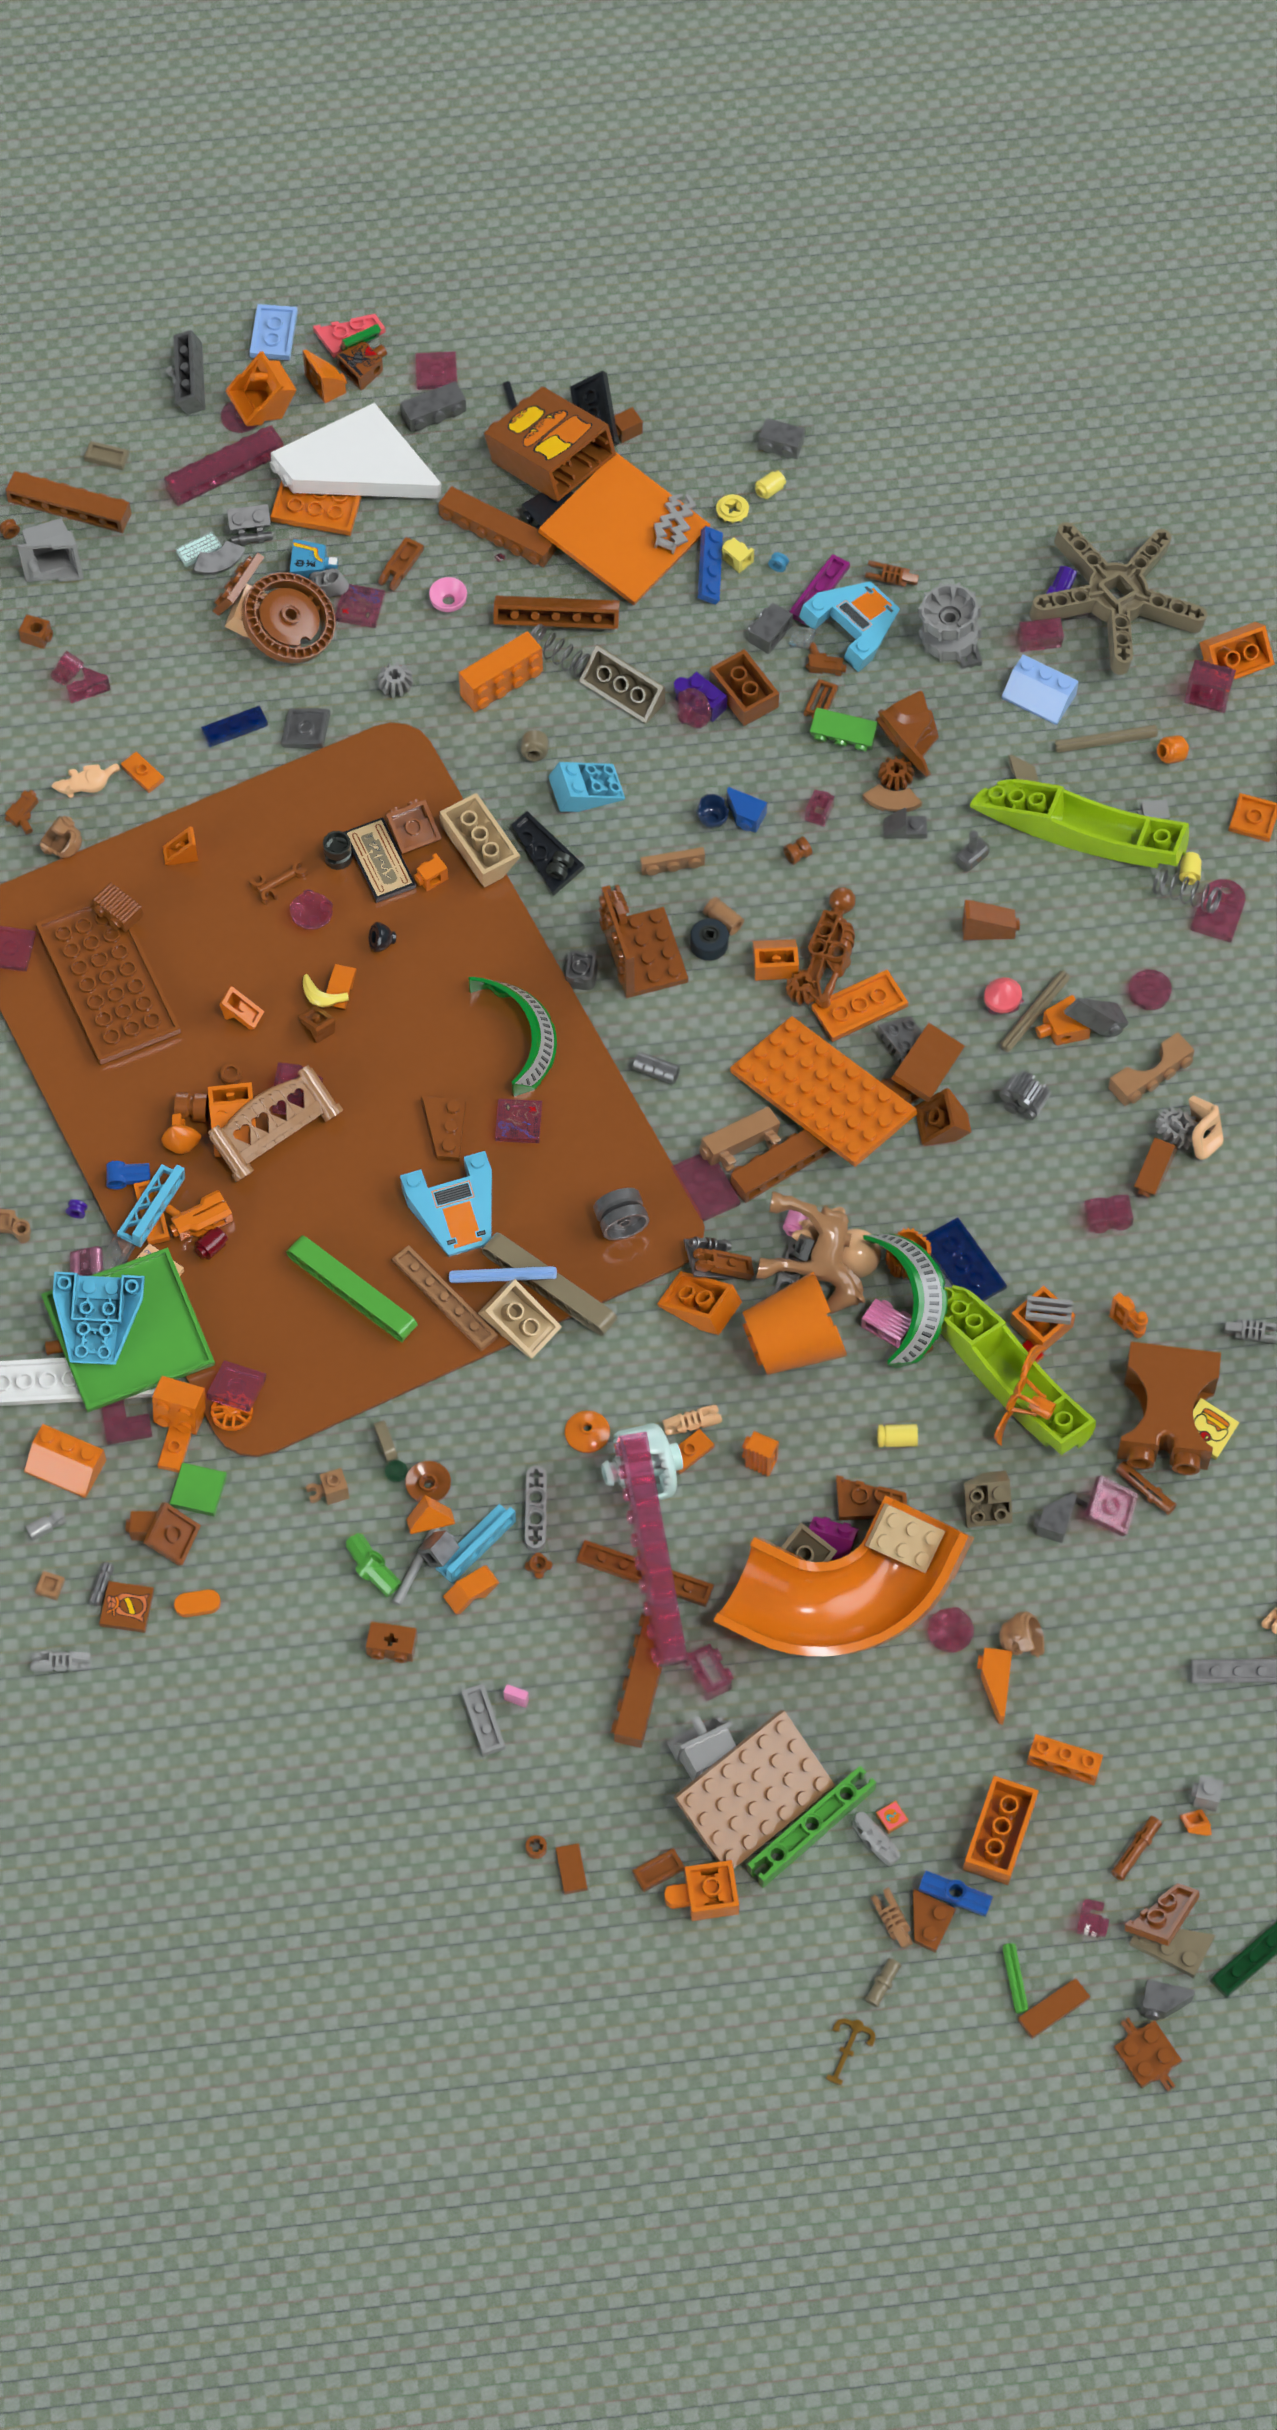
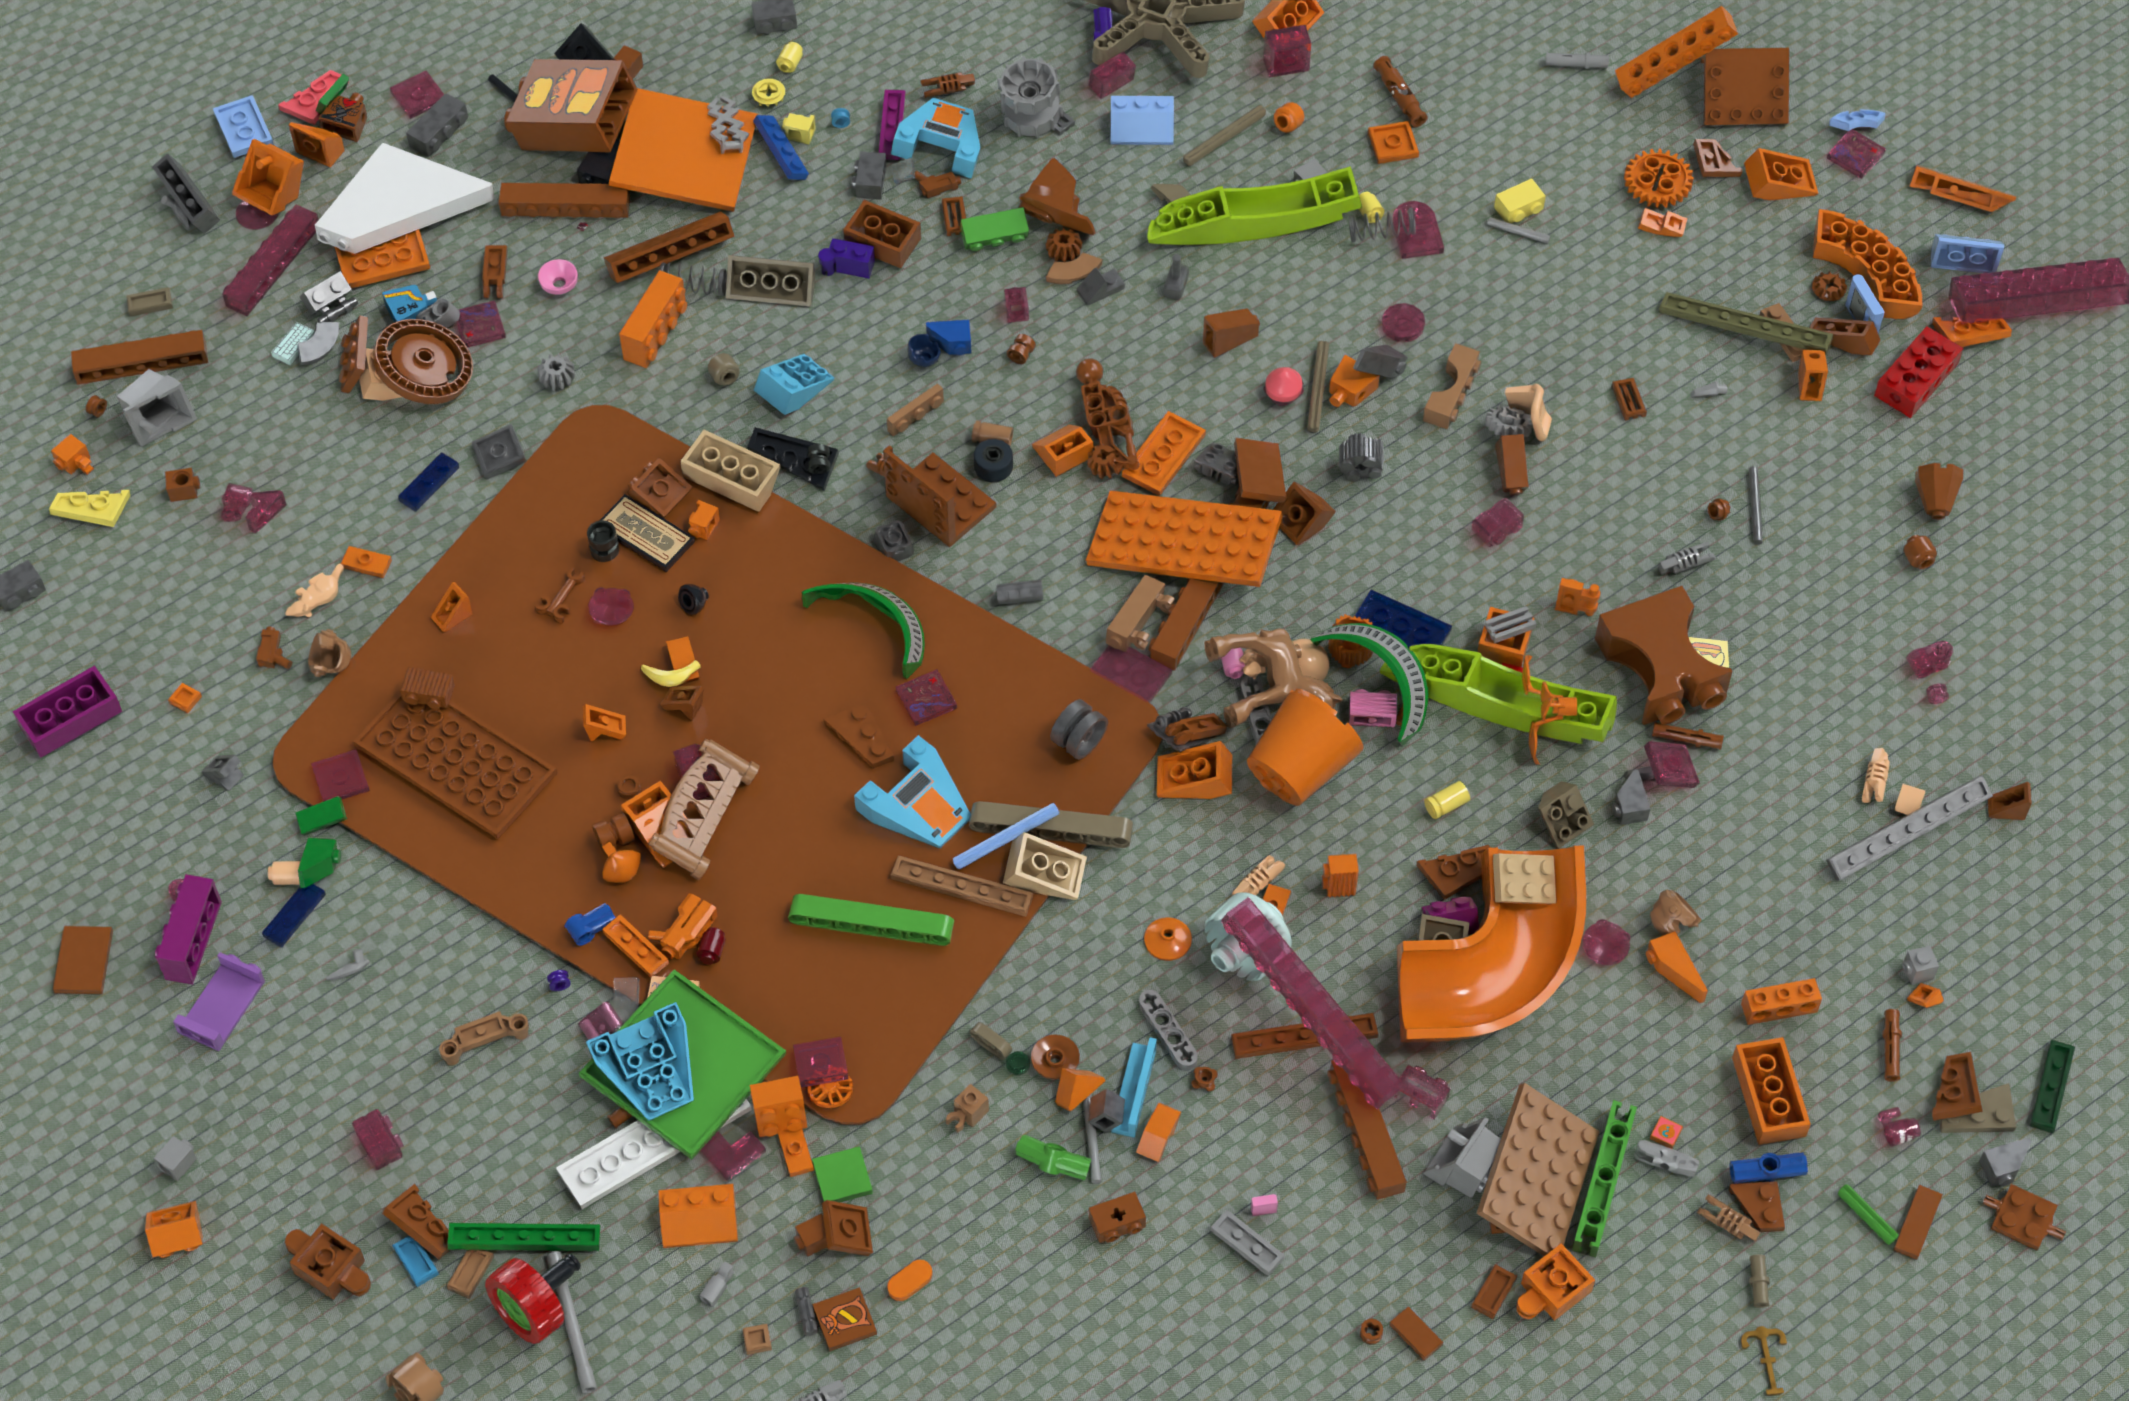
camera: 30 degrees left, 5 degrees down
medium azure fence [117,1164,185,1248] -> none
clear pink dish [678,688,711,728] -> none
dark grey tile [793,1233,814,1261] -> none

